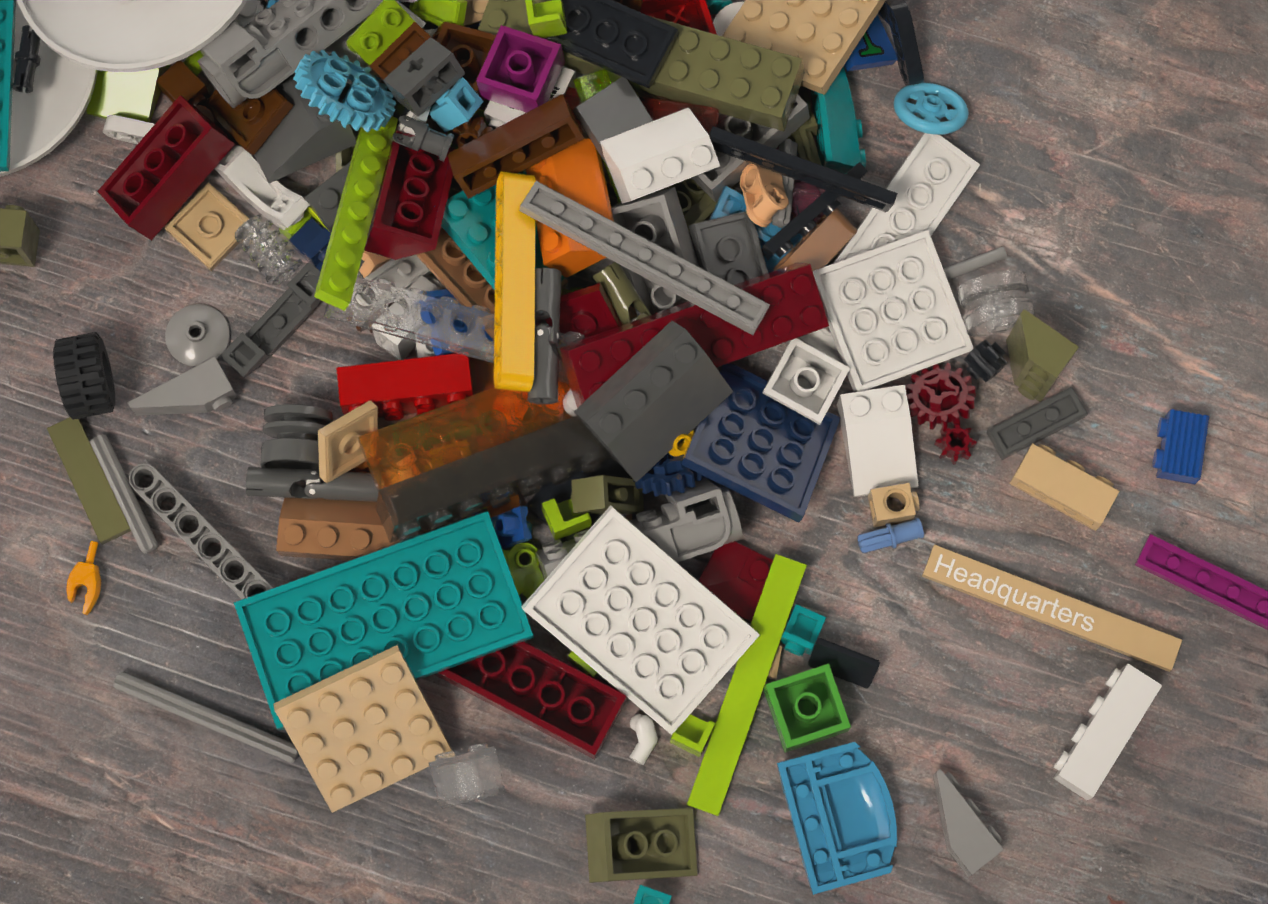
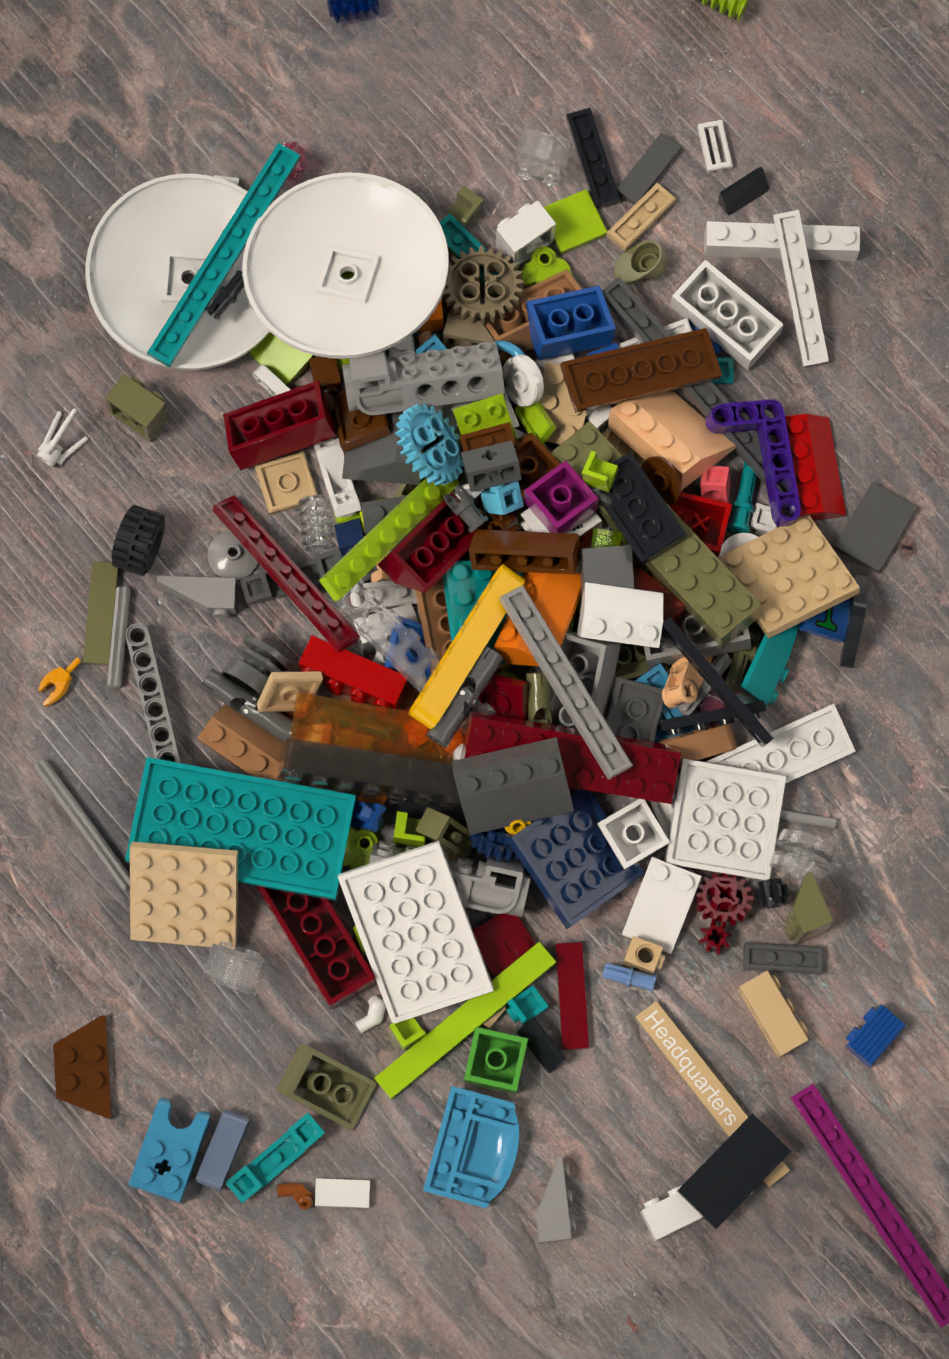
camera: 30 degrees right, 0 degrees up
medium azure plate [894,83,969,135] -> none
none -> dark red tile [213,495,360,652]
none -> dark red tile [555,942,589,1051]
none -> black tile [677,1113,791,1230]

